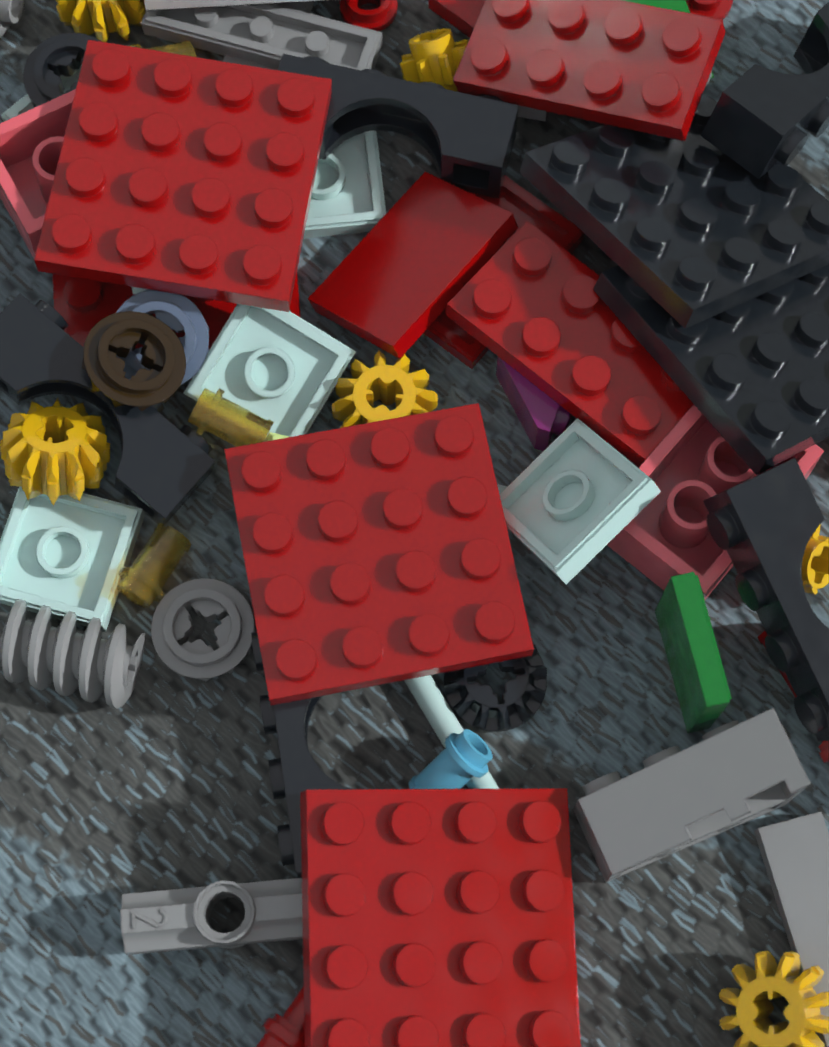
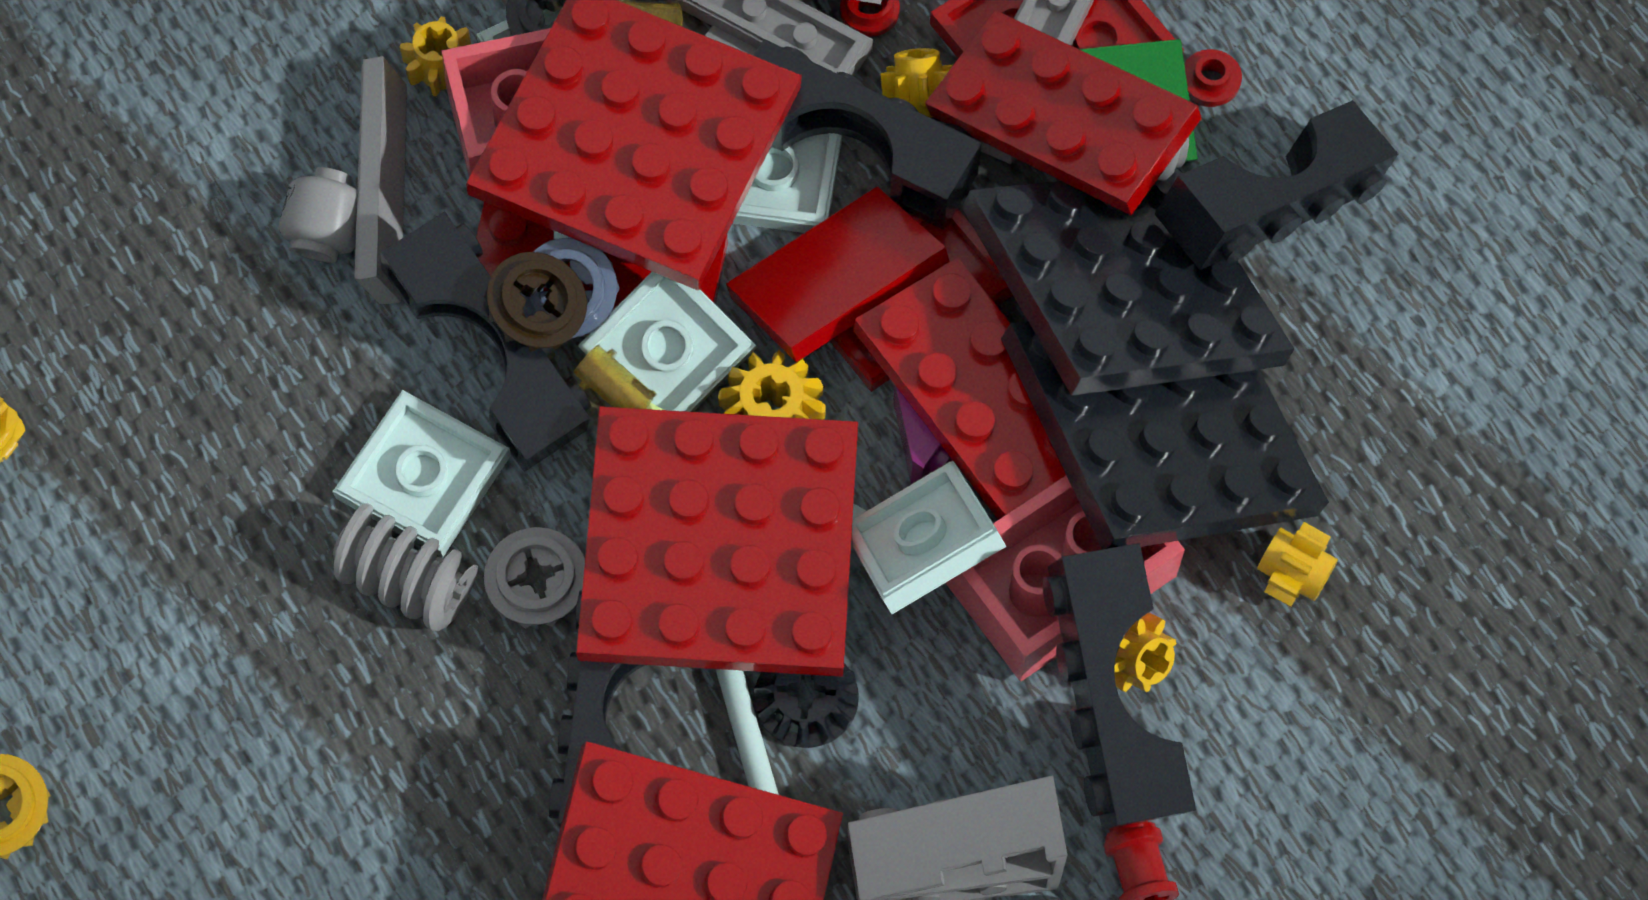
camera: 15 degrees right, 5 degrees down
yellow gear [0,398,110,506] -> none
clear yellow pin [116,523,192,608] -> none
light grey piece [120,878,303,955] -> none
medium azure pin [408,729,493,789] -> none
green tile [655,572,732,734] -> none

